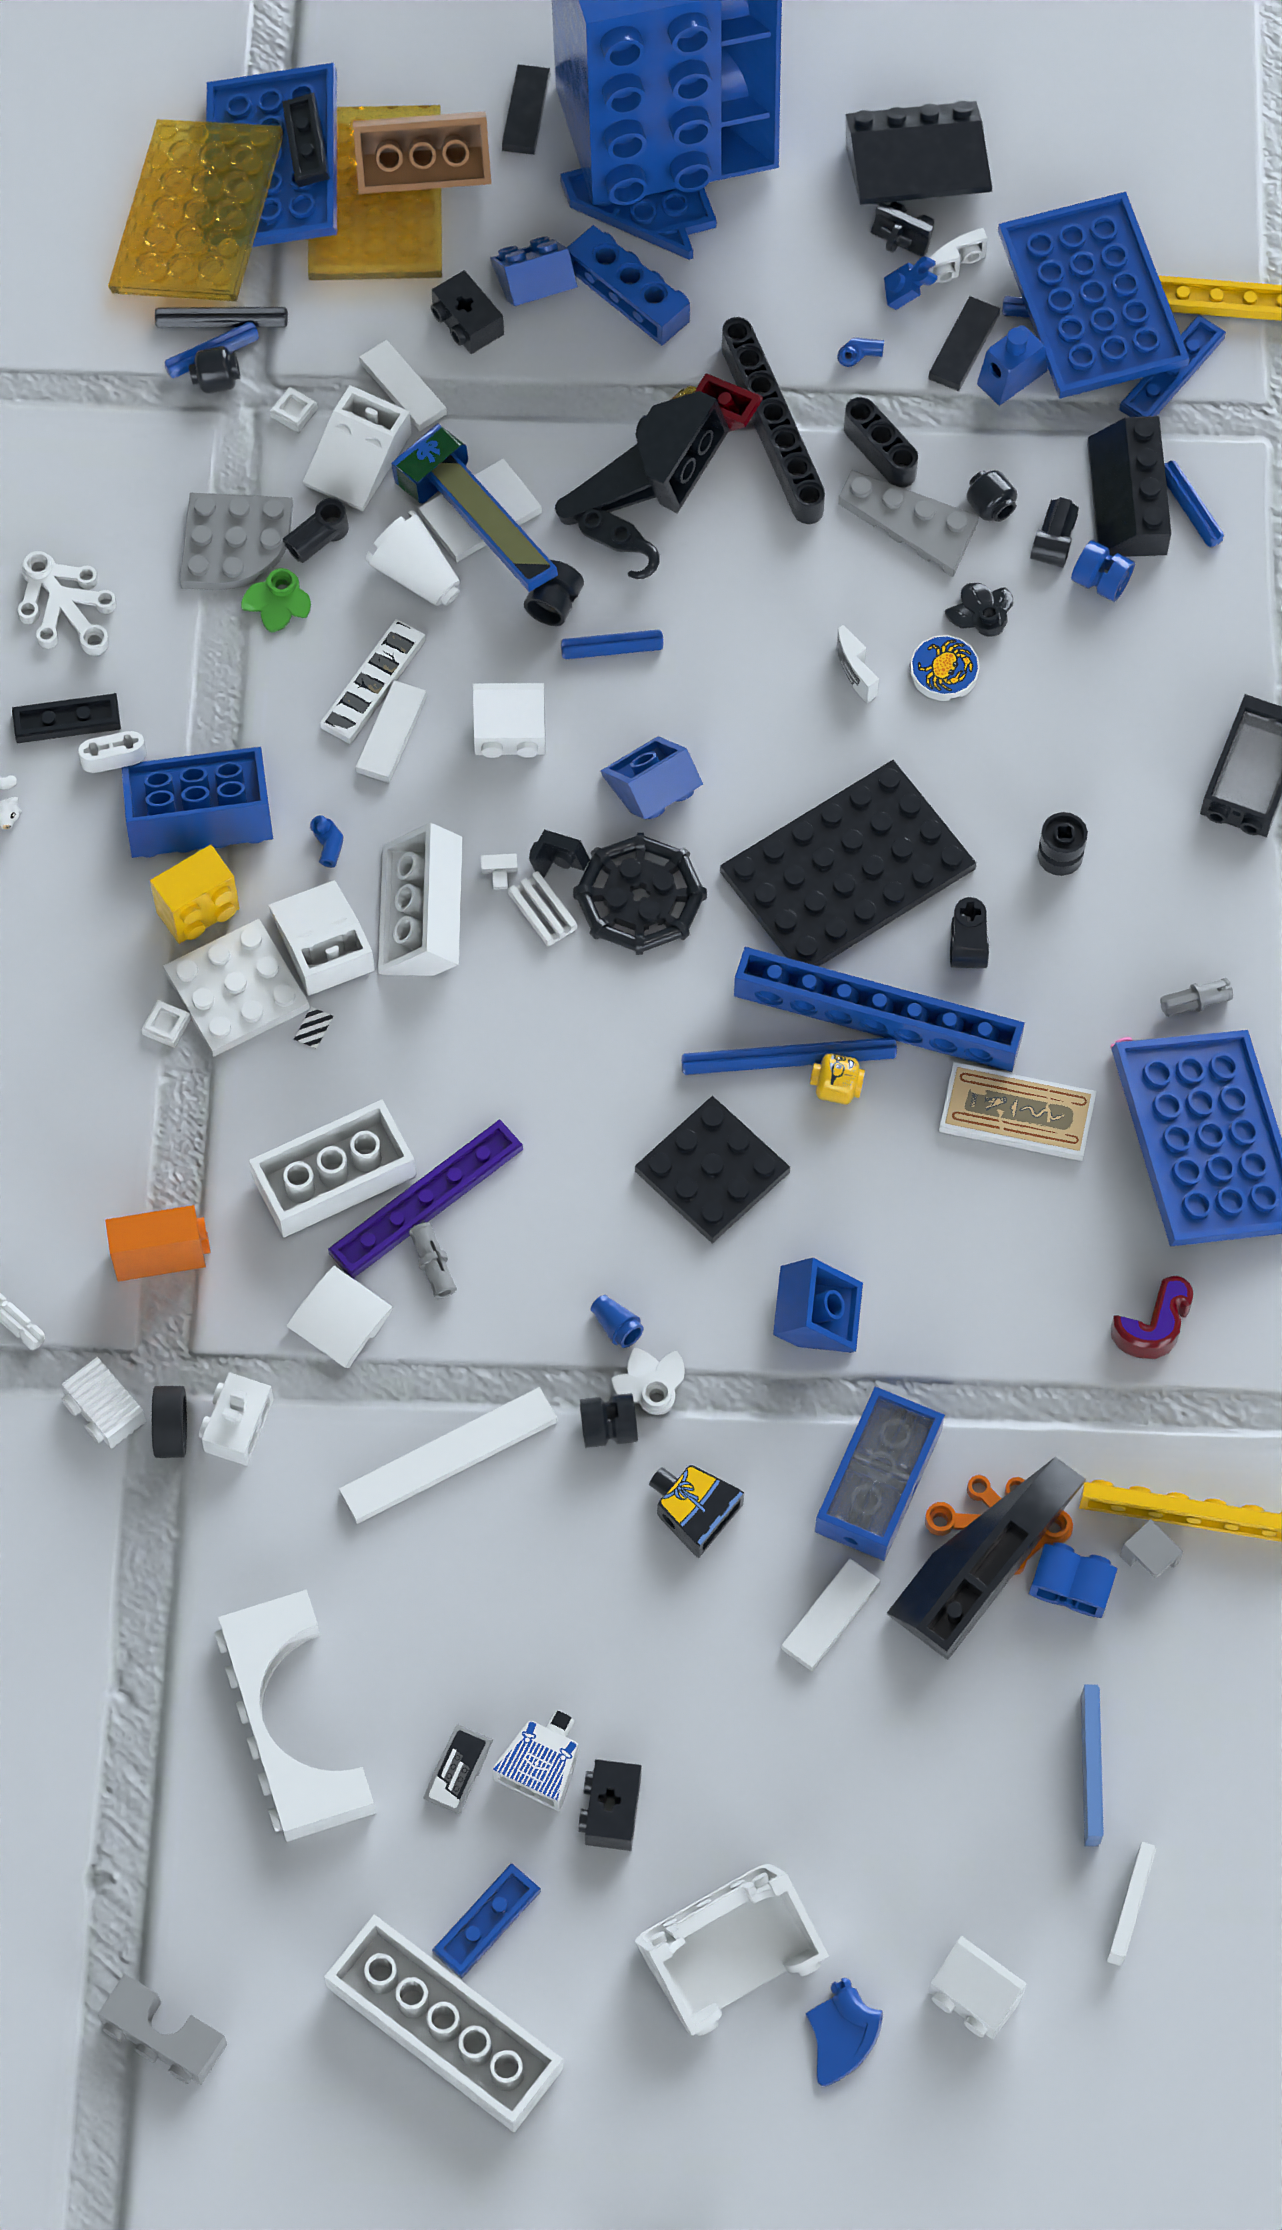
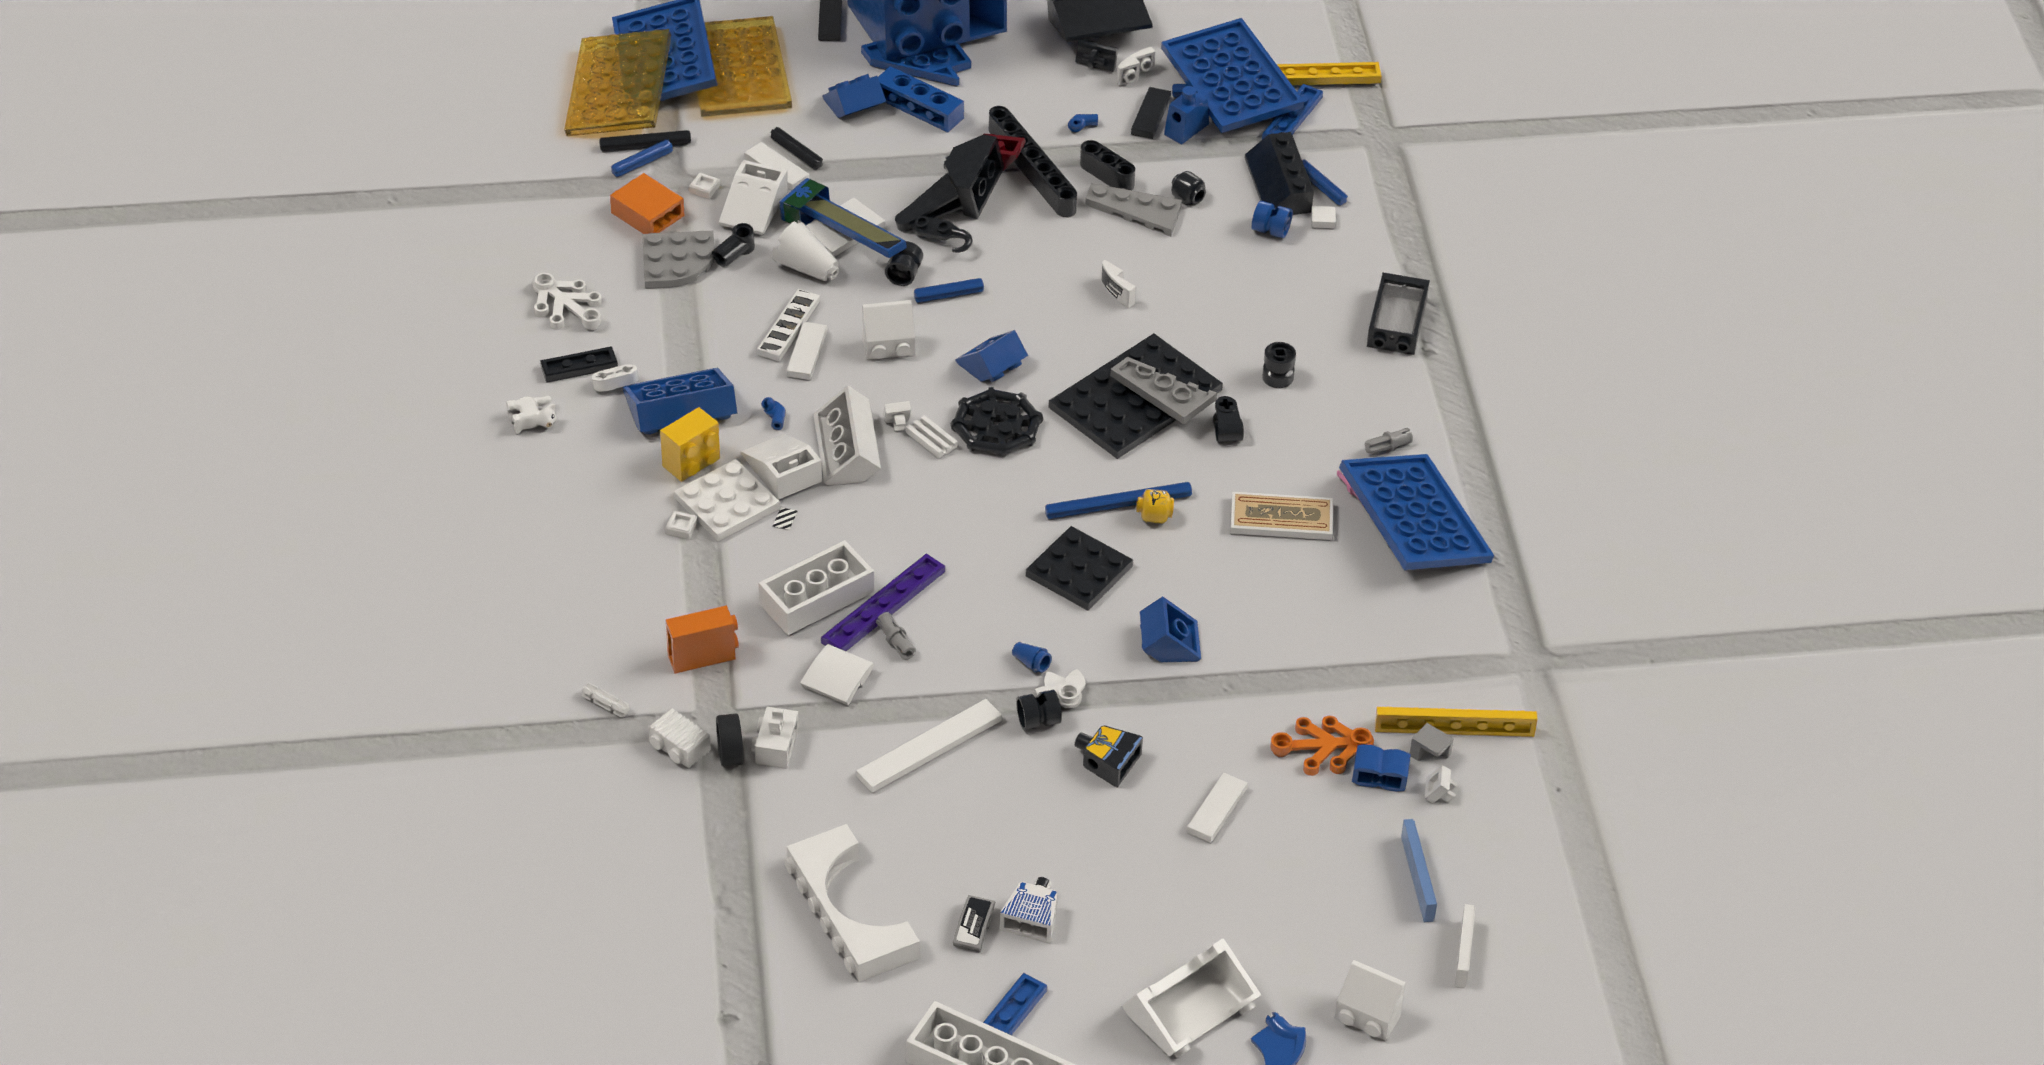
camera: 10 degrees left, 20 degrees down
black head [189,346,241,394] -> none
bright green plate [241,568,311,632] -> none
black tile [282,93,330,188] -> none
medium nougat slope [353,111,491,194] -> none
black brick [430,270,504,354] -> none
black bracket [529,829,590,878] -> none
black brick [578,1759,642,1851] -> none
blue brick [734,947,1025,1072] -> none
clear brick [815,1386,945,1561] -> none
blue plate [884,256,938,310] -> none
black wedge [887,1457,1086,1660] -> none
tile [910,635,980,701] -> none
black plate [945,583,1013,637] -> none
black piece [1030,497,1079,568] -> none
dark red animal [1111,1276,1193,1359] -> none
none -> orange brick [610,173,684,234]
none -> black axle [770,127,823,169]
none -> light grey wing [1110,357,1217,424]
none -> white tile [1311,206,1336,229]
none -> white tile [1424,765,1457,803]

